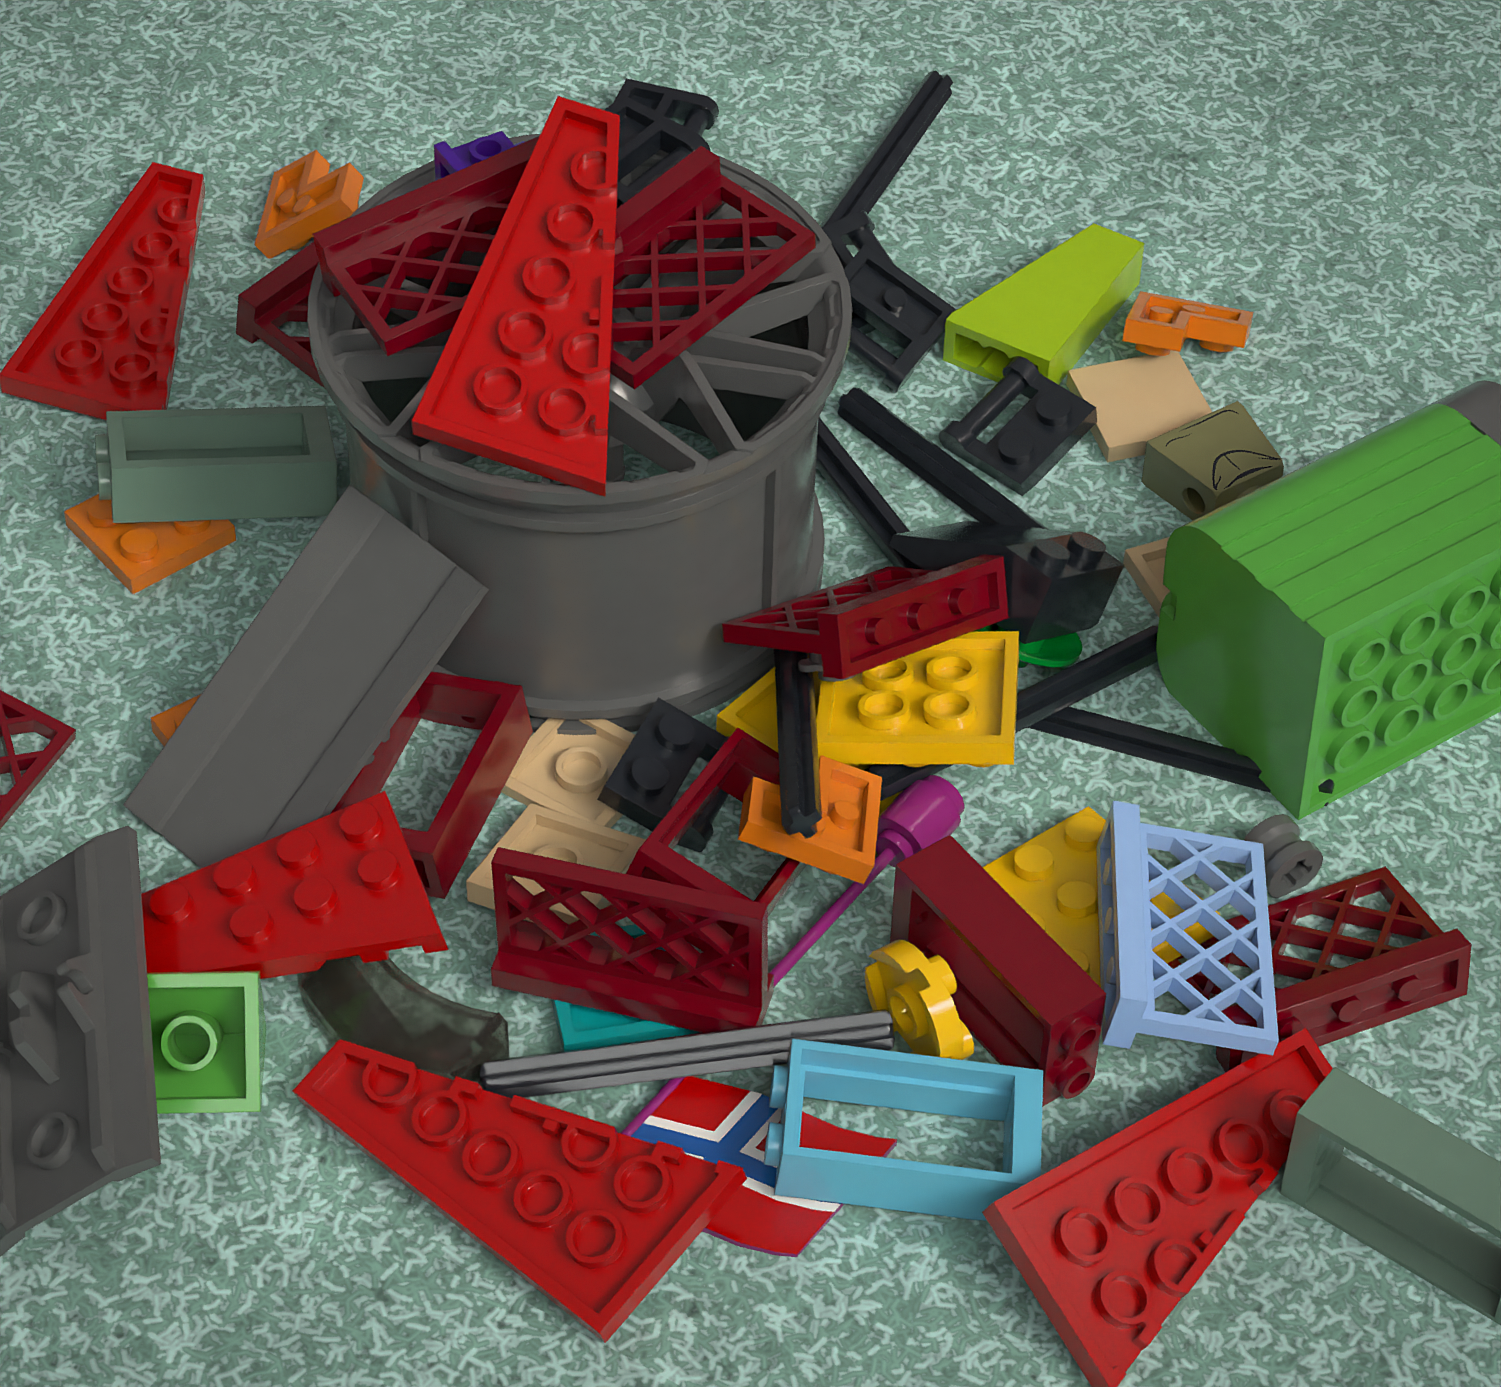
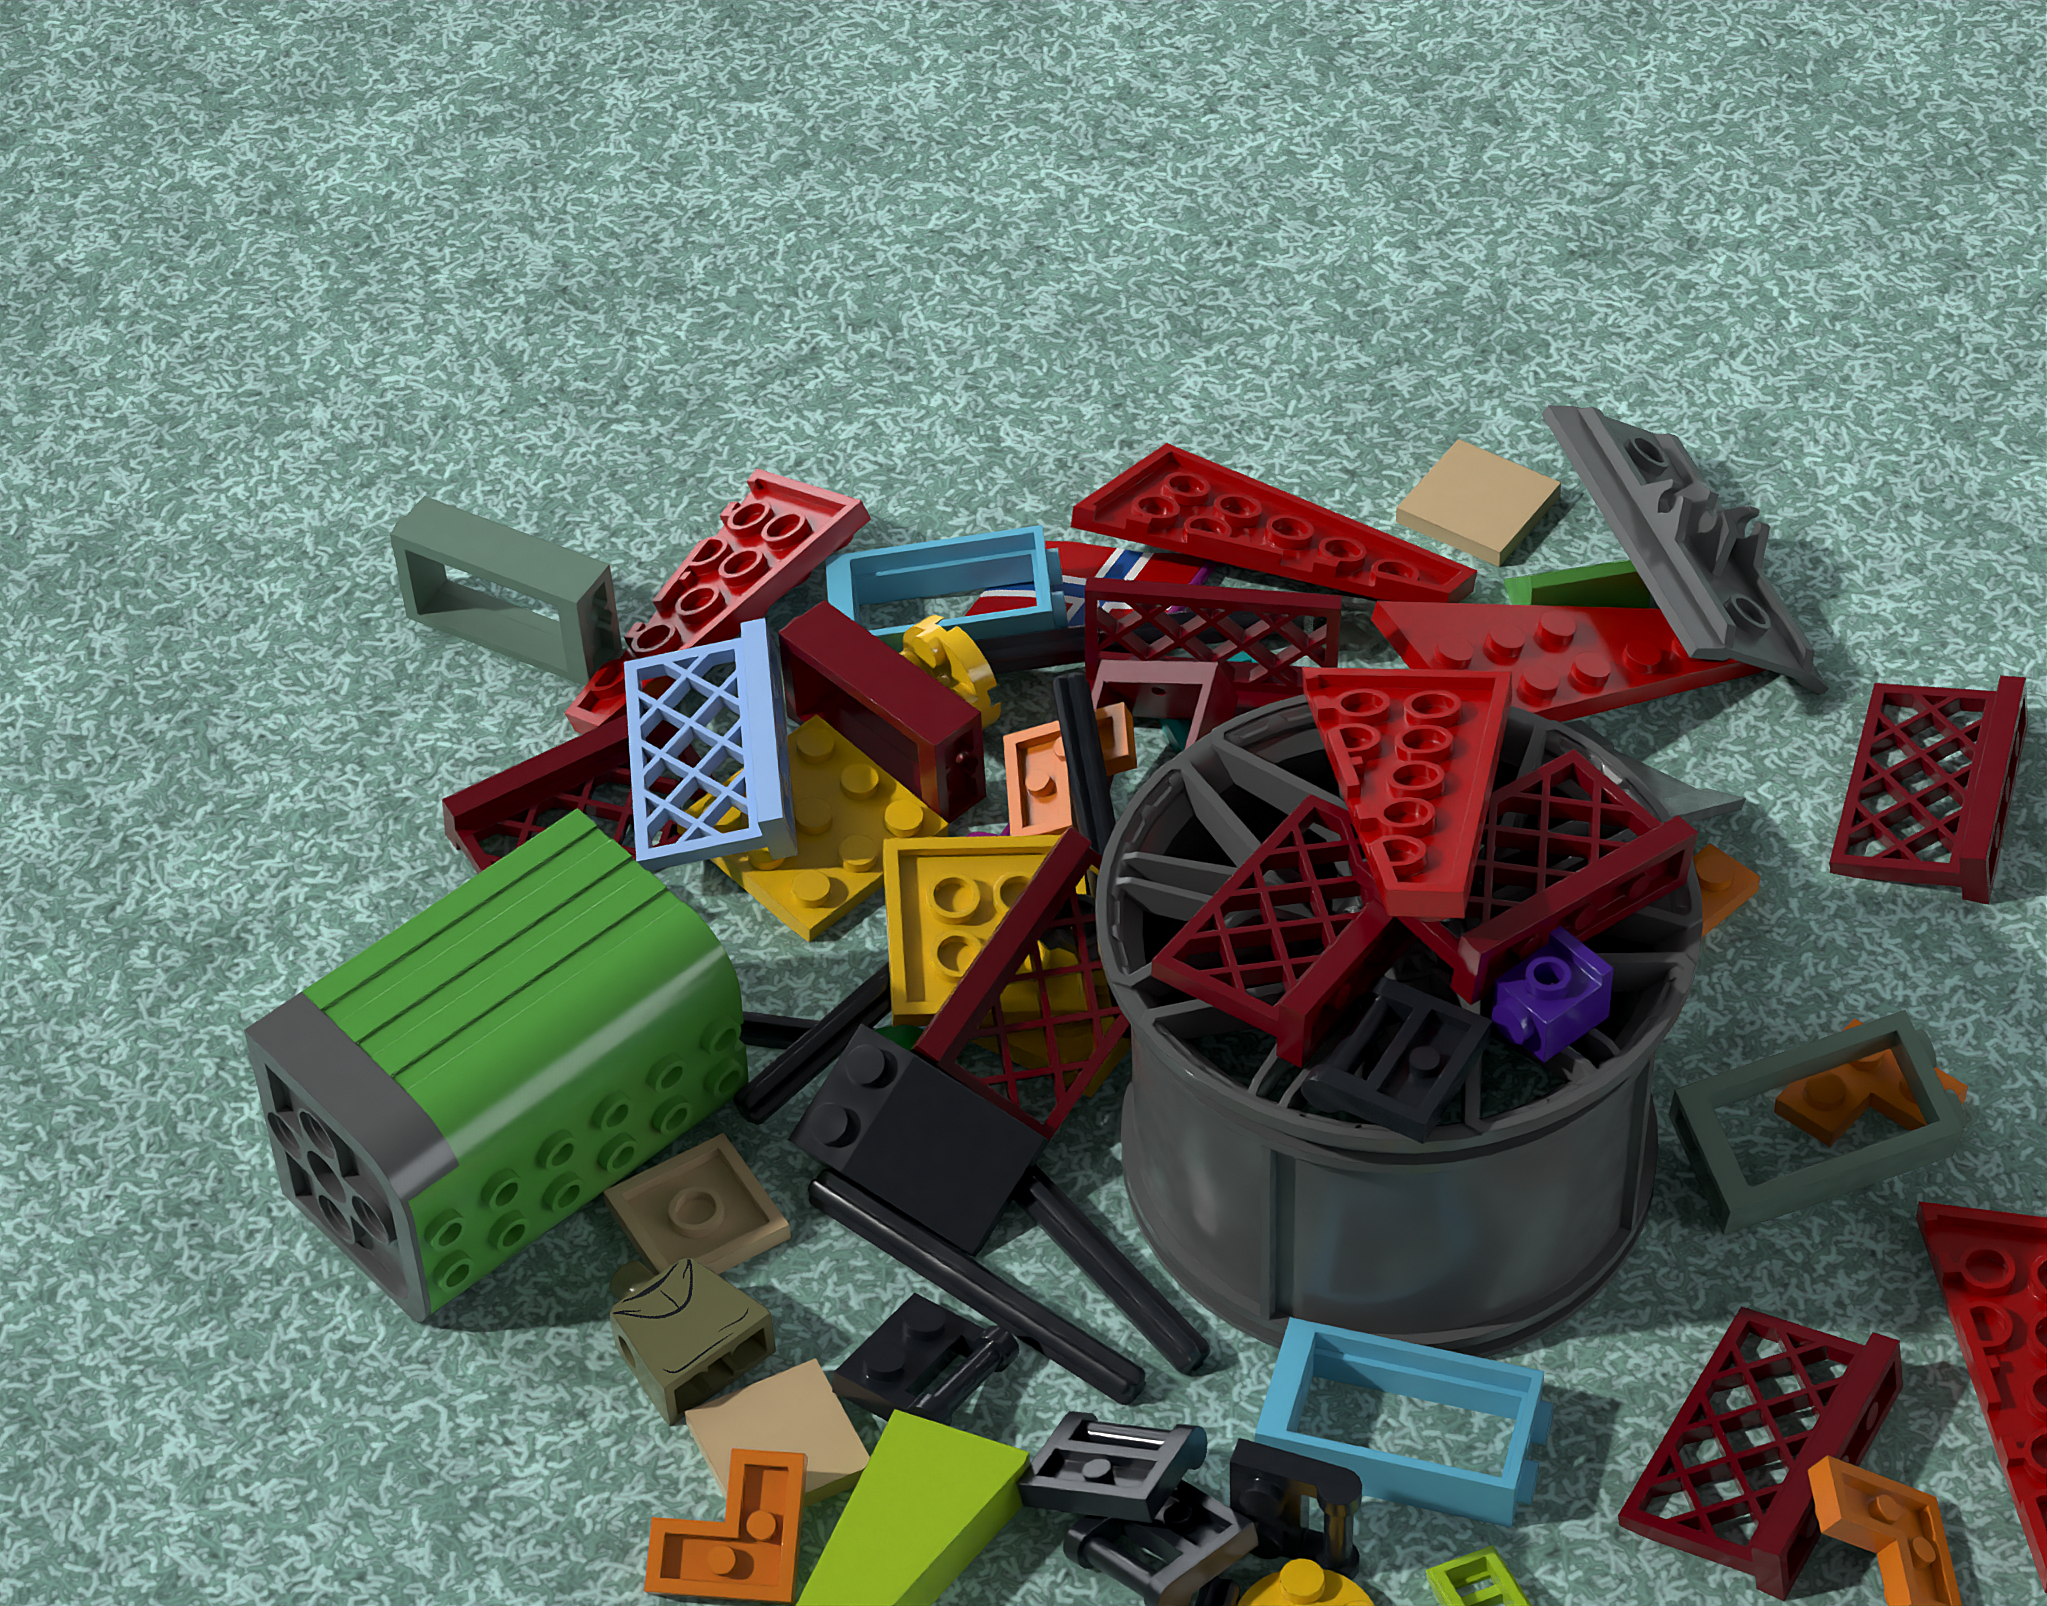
camera: 175 degrees right, 0 degrees up
none -> tan tile [1396,439,1561,567]

